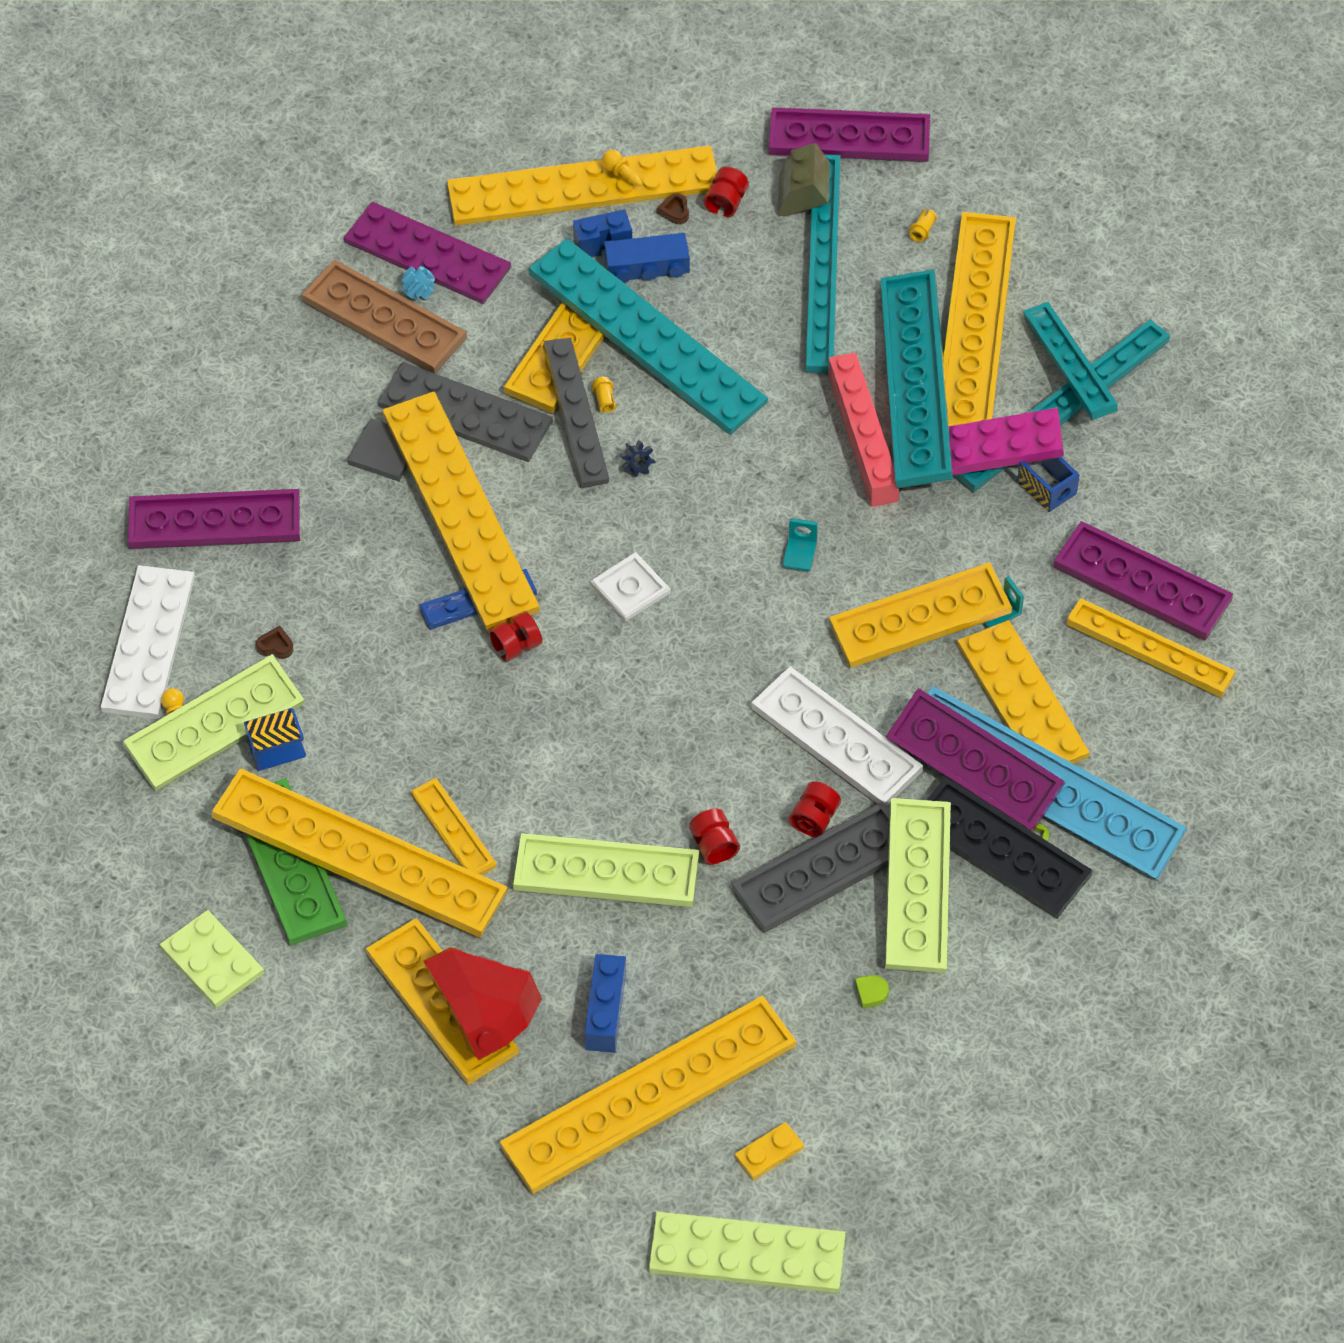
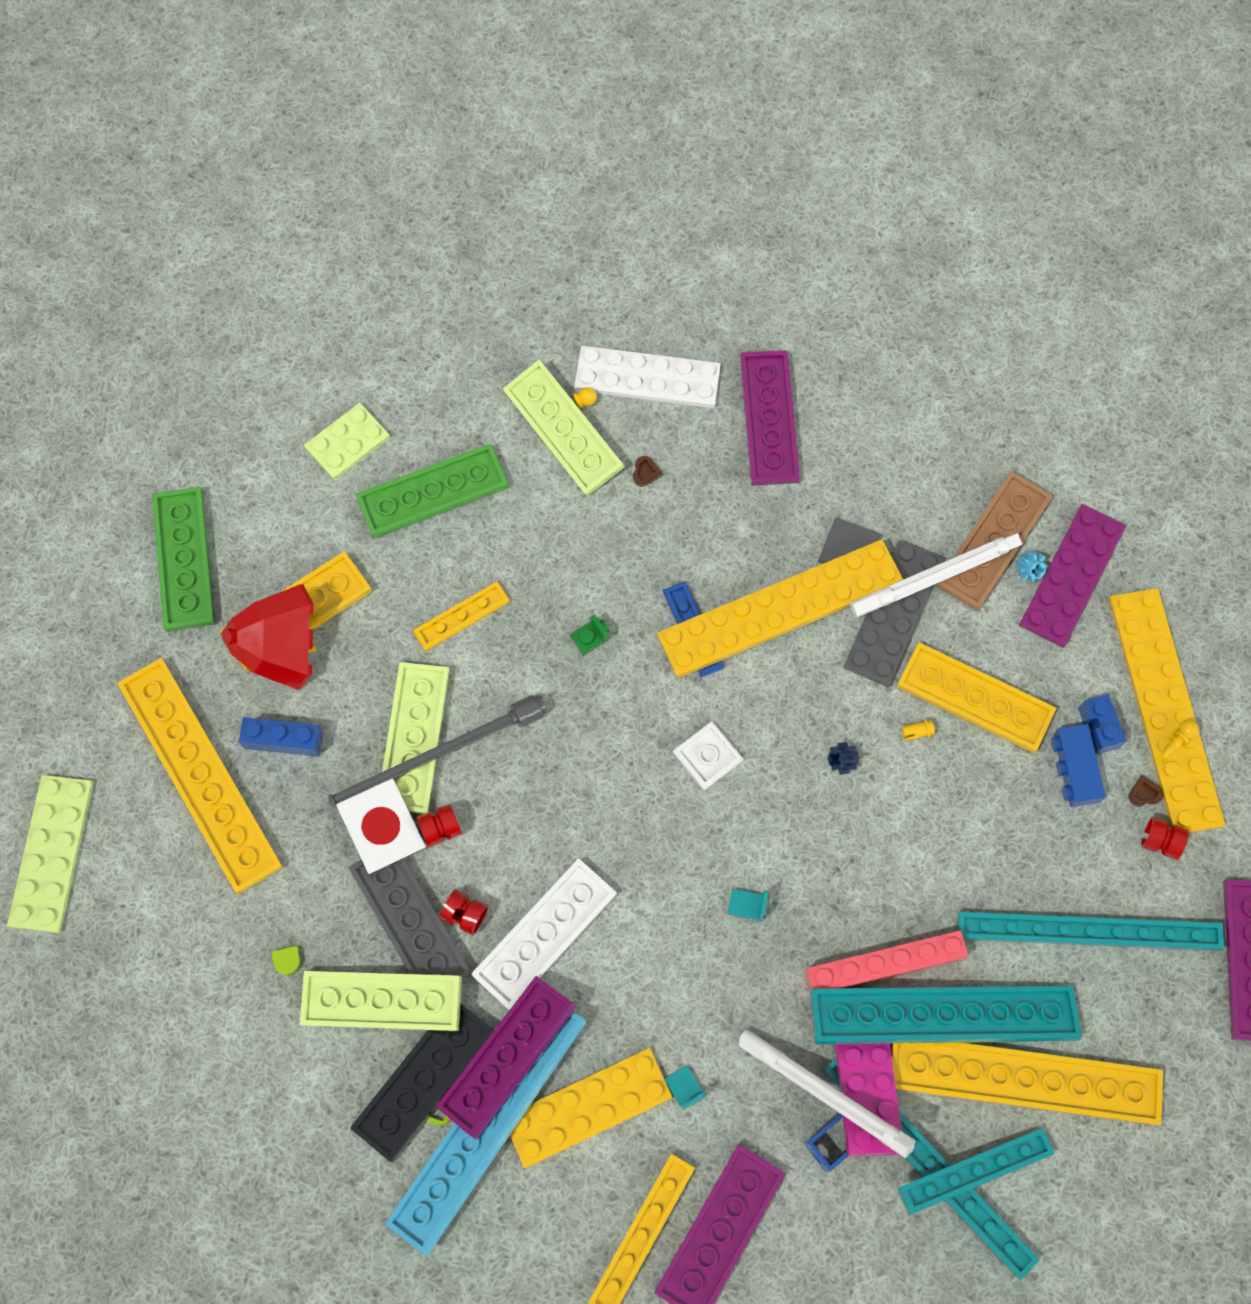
camera: 90 degrees right, 15 degrees up
yellow plate [212,768,508,938] -> none
piece [244,708,306,772] -> none
red wheel [489,611,543,662] -> none
teal plate [529,238,768,435] -> none
dark grey plate [543,338,609,488] -> none
yellow plate [735,1122,804,1181] -> none
olive slope [778,143,830,216] -> none
yellow plate [829,562,1012,668] -> none
yellow pin [909,209,937,242] -> none
none -> bright green plate [152,487,215,632]
none -> flag [328,694,547,875]
none -> green bracket [570,614,610,656]
none -> white piece [739,1030,915,1158]
none -> white piece [850,533,1022,618]

